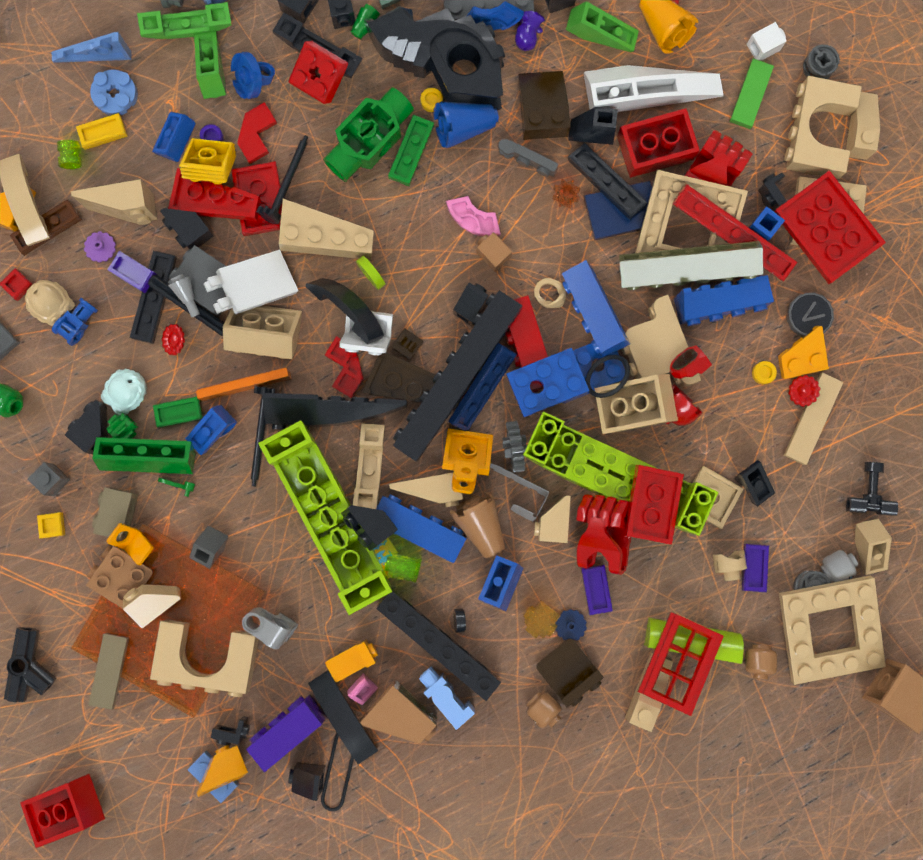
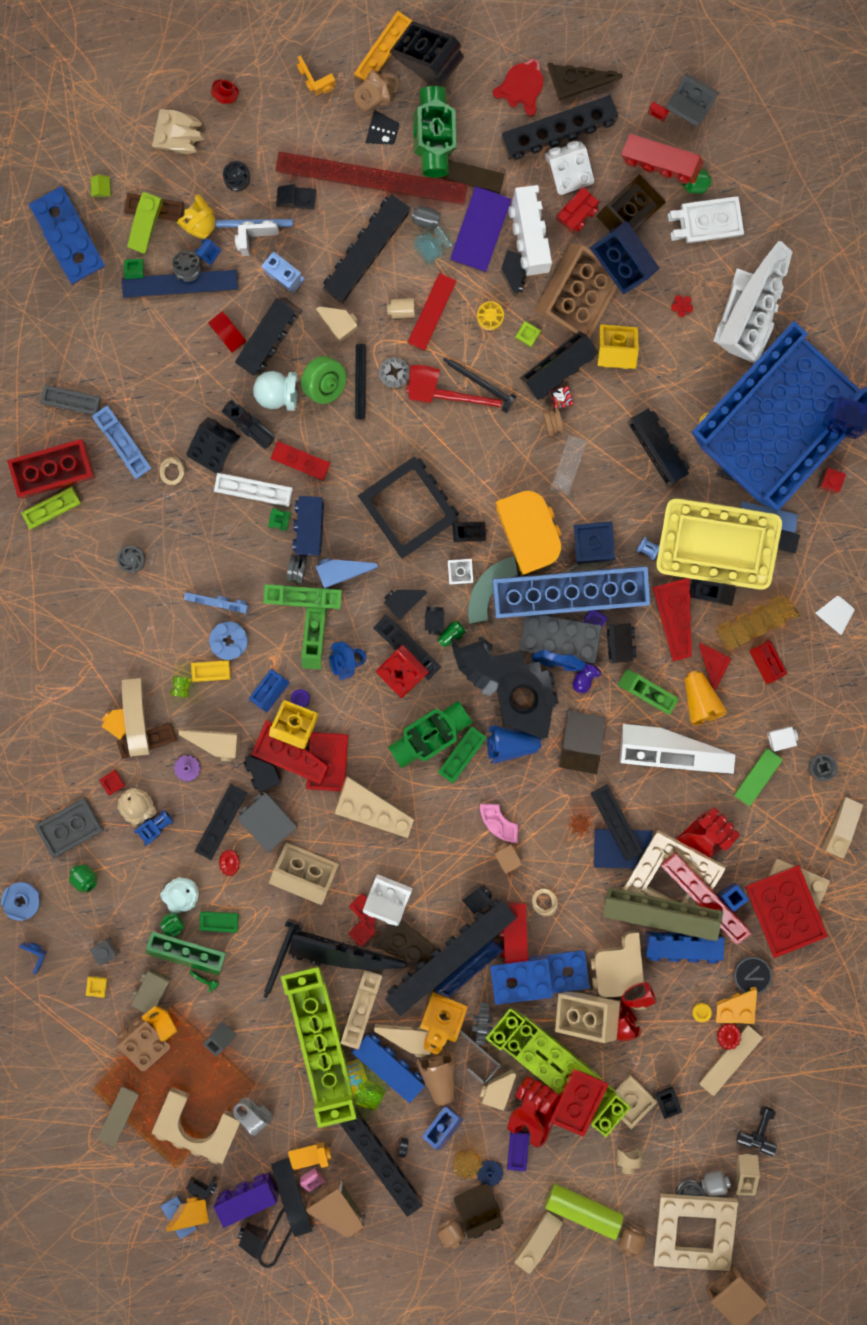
camera: 20 degrees right, 5 degrees up
black piece [4,627,57,703] -> none
red slope [20,774,105,848] -> none
black slope [65,400,108,455] -> none
tile [107,251,157,293] -> none
tan slope [123,584,181,628] -> none
black axle [148,275,224,336] -> none
light grey cone [168,274,200,317] -> none
blue plate [185,405,237,455] -> none
orange tile [196,368,292,401] -> none
white tile [204,250,298,314] -> none
red tile [237,102,277,164] -> none
black piece [256,135,308,224] -> none
black slope [305,278,384,344] -> none
black slope [341,505,398,551] -> none
lime piece [356,256,386,290] -> none
dark brown tile [391,328,423,360] -> none
light blue hips [419,666,475,730] -> none
yellow tile [420,88,443,112] -> none
dark grey hinge [498,138,558,177] -> none
brick [562,260,630,356] -> none
black slope [568,107,618,145] -> none
black tyre [585,354,630,398] -> none
red brick [617,108,700,178] -> none
red piece [637,612,724,716] -> none
dark purple tile [742,544,769,592] -> none
black bracket [758,172,787,211] -> none
tan arch [784,76,862,180] -> none

